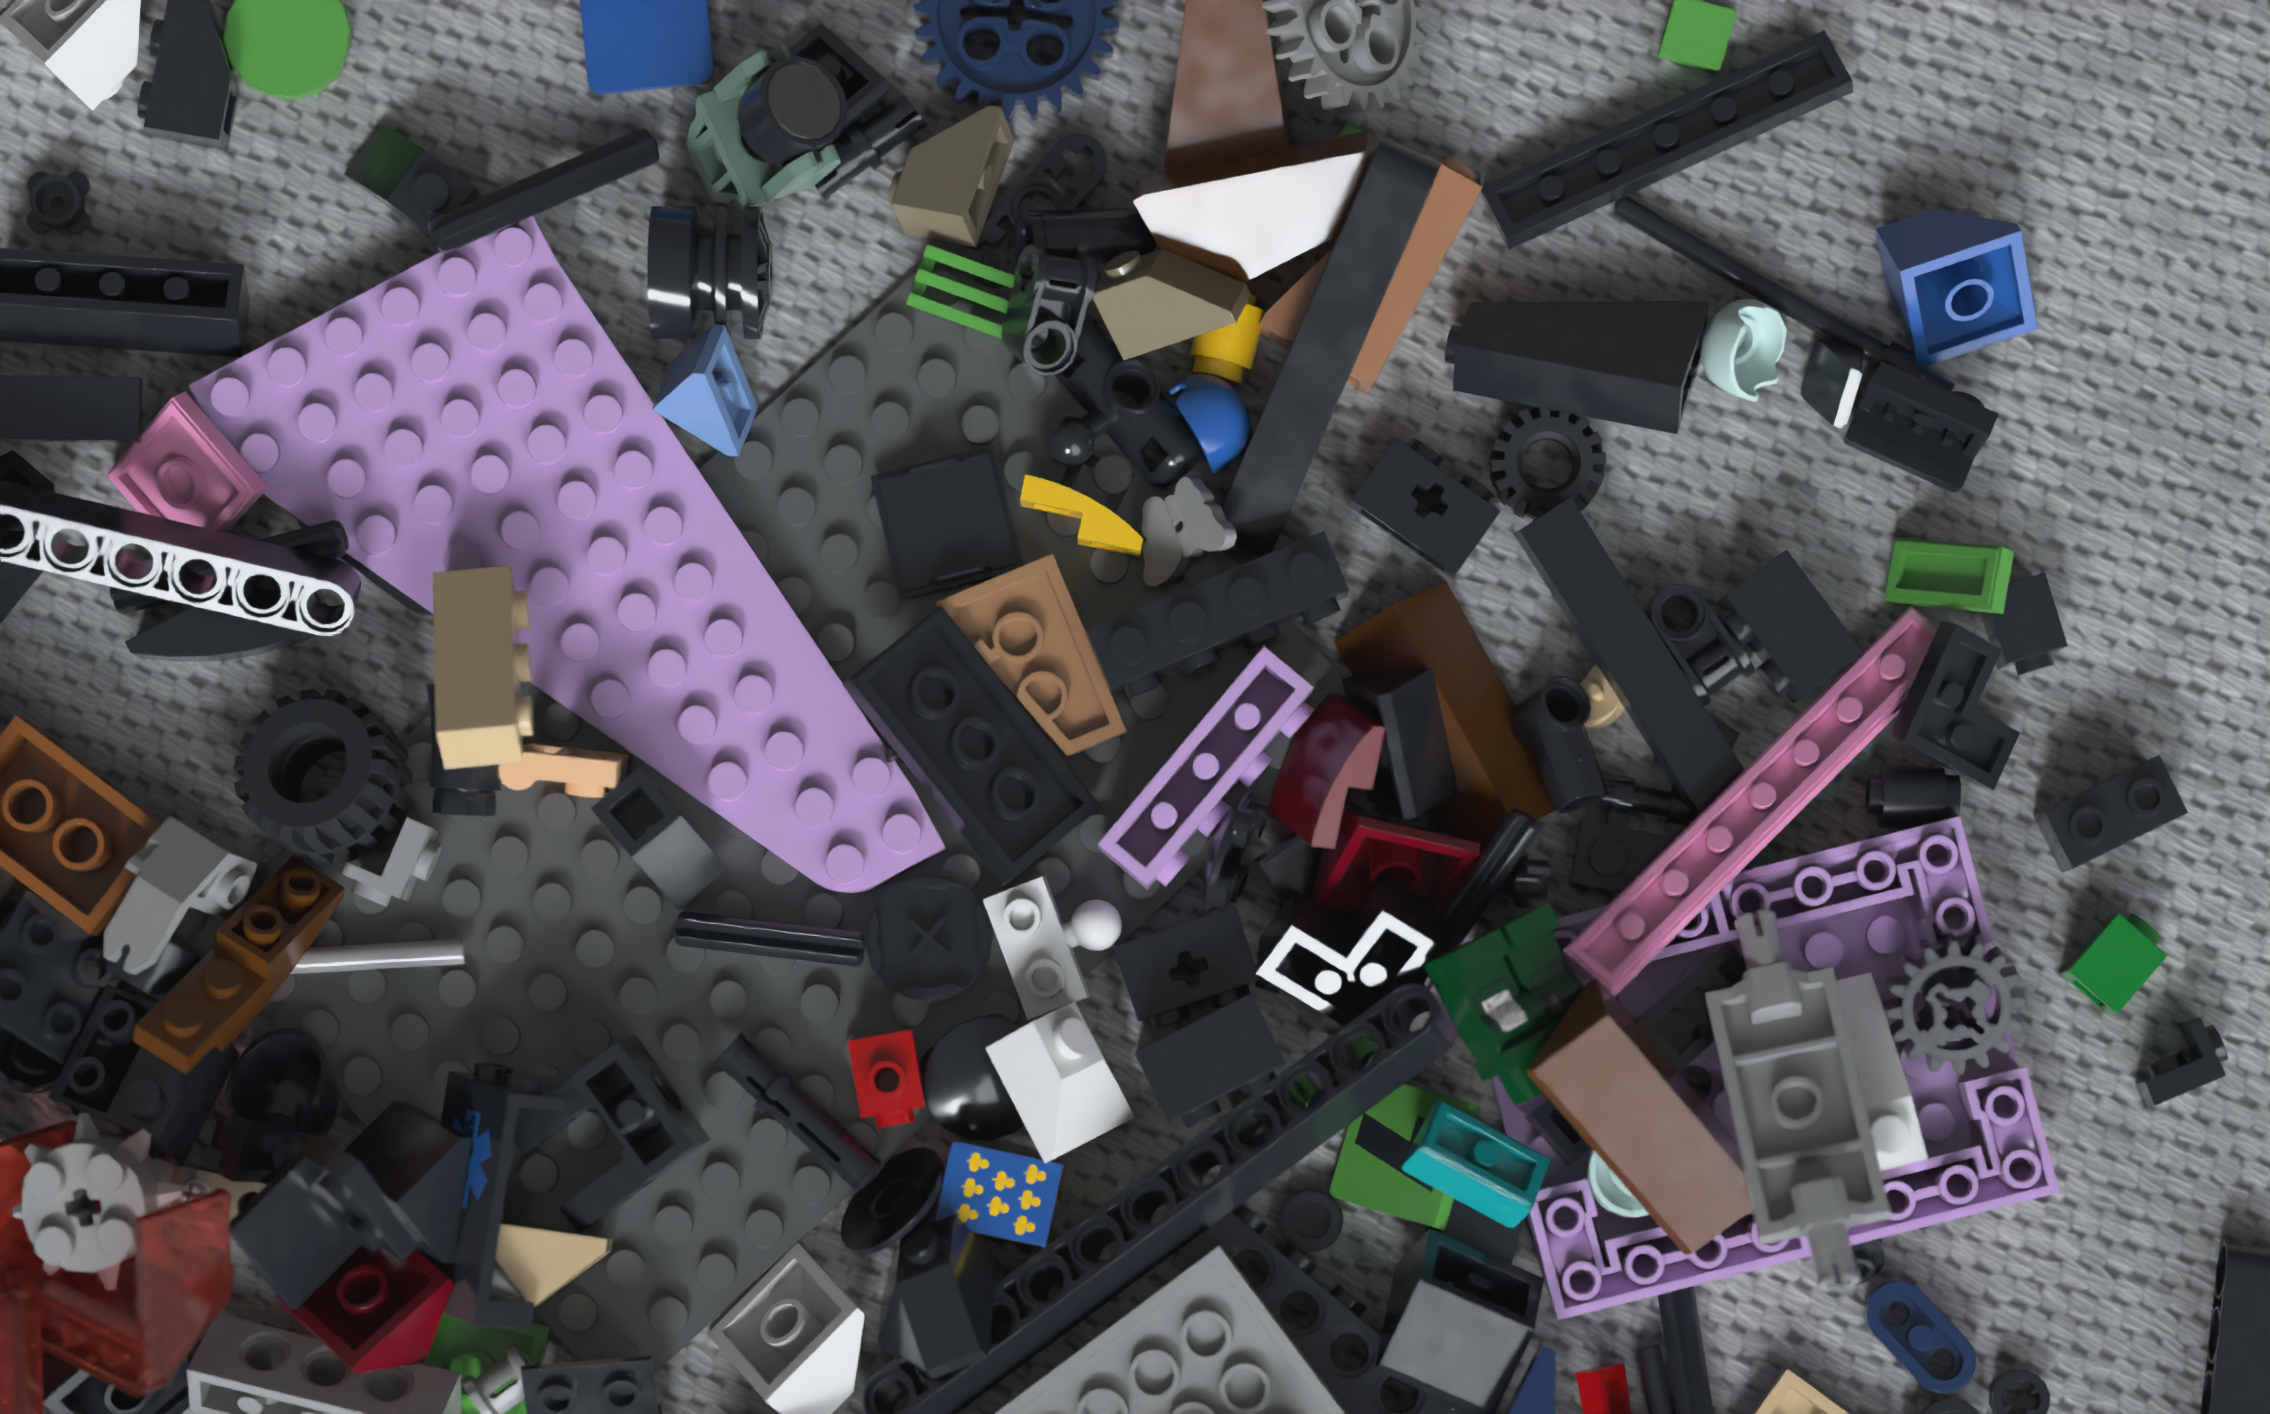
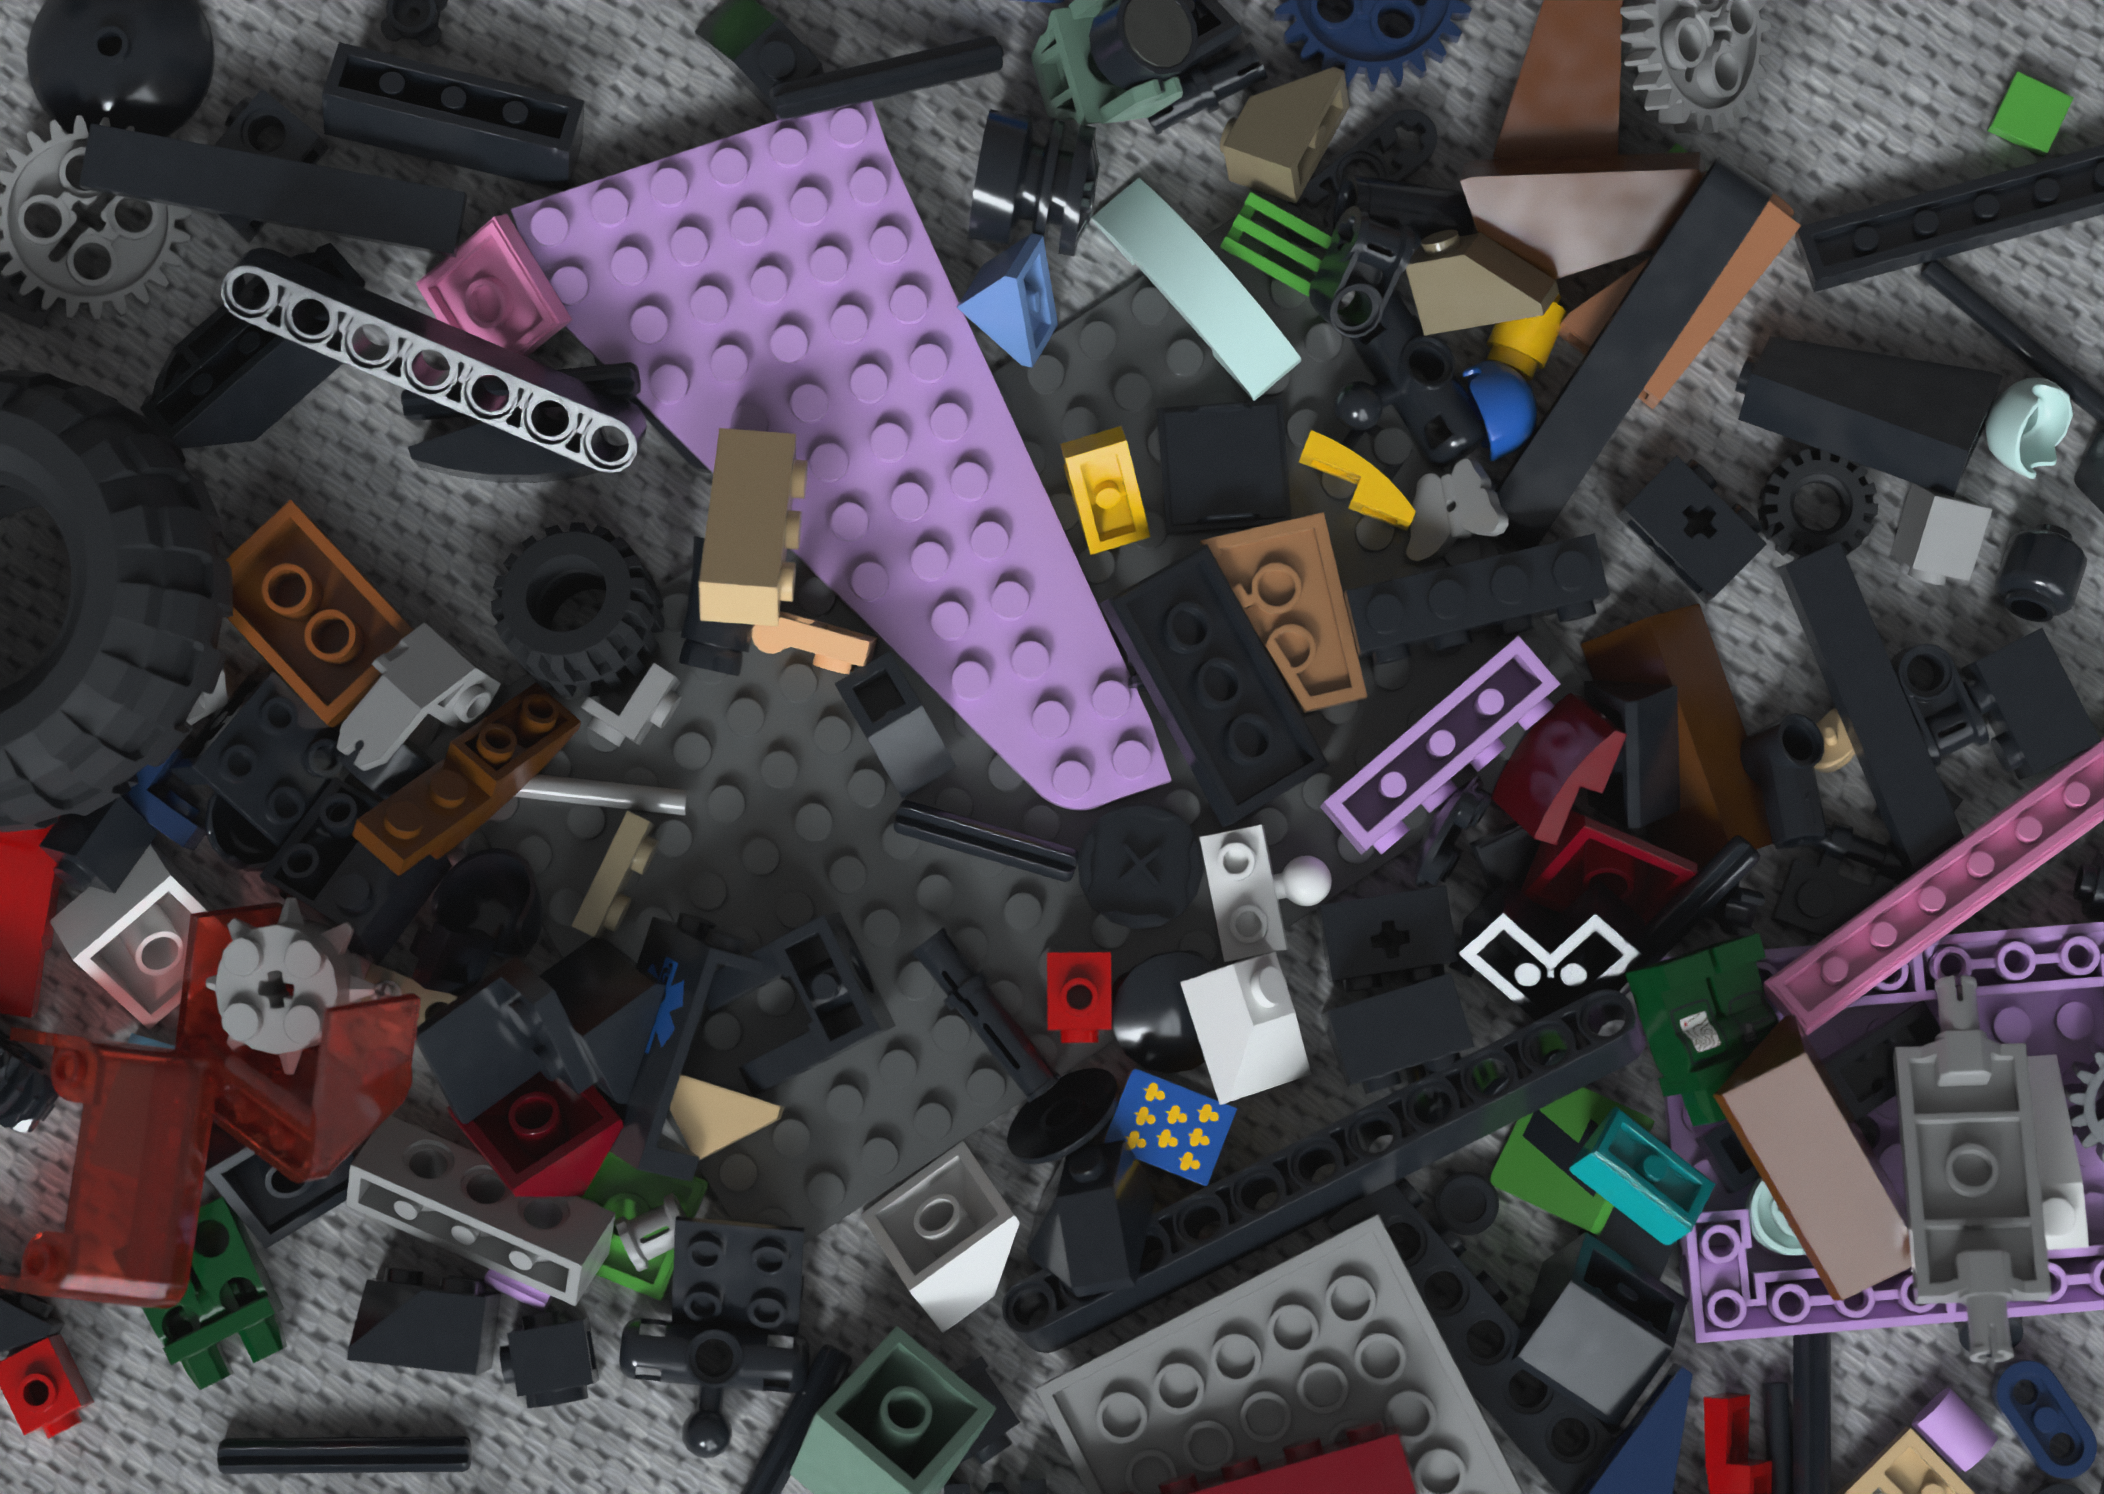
camera: 10 degrees right, 0 degrees up
none -> dark tan plate [571,811,659,939]
none -> yellow slope [1060,426,1151,555]
none -> light aqua slope [1092,178,1301,401]
none -> light grey brick [1890,483,1992,585]
none -> lavender piece [1911,1387,1998,1473]
none -> black head [1995,524,2087,622]

